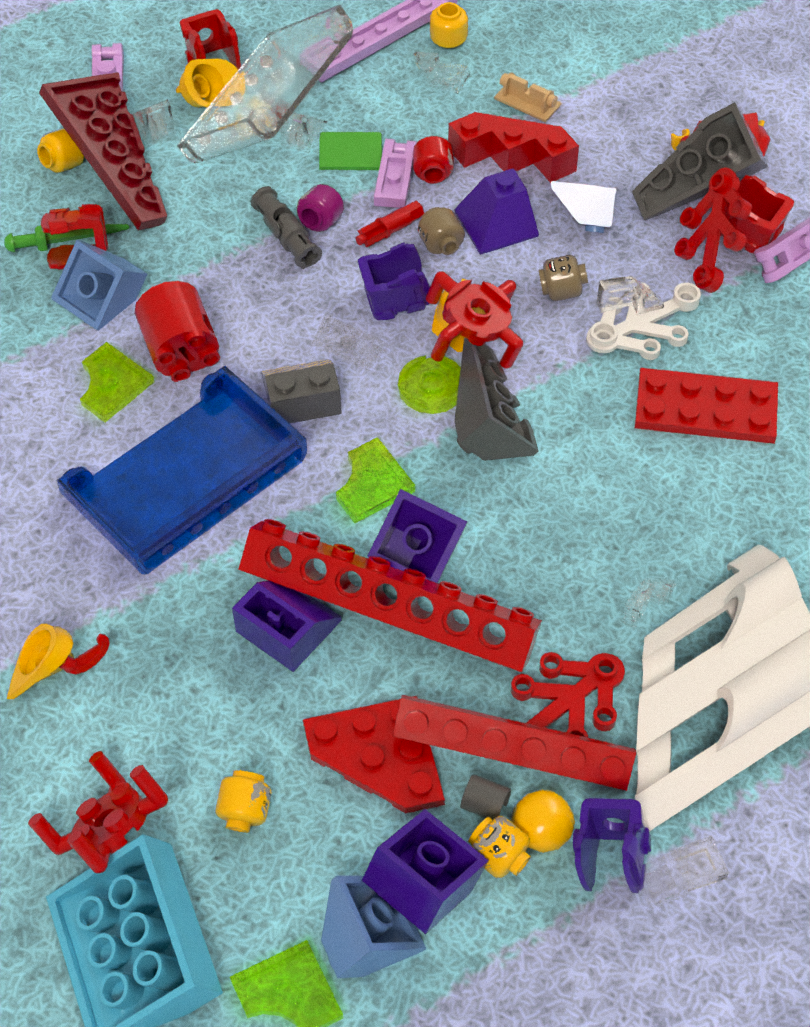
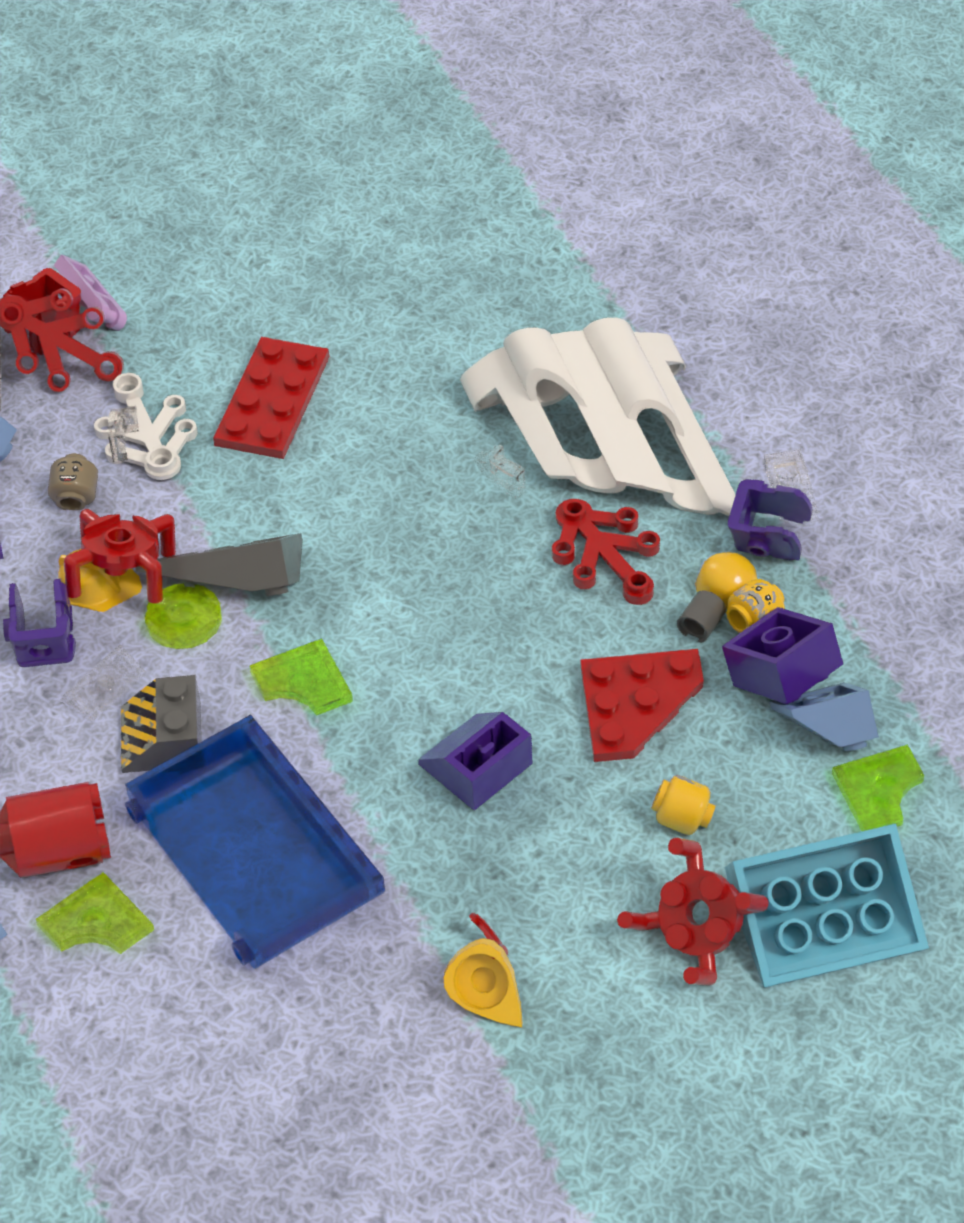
camera: 80 degrees left, 5 degrees down
red brick [238,519,542,672] -> none
dark purple slope [367,489,468,583] -> none
red plate [393,695,636,791] -> none

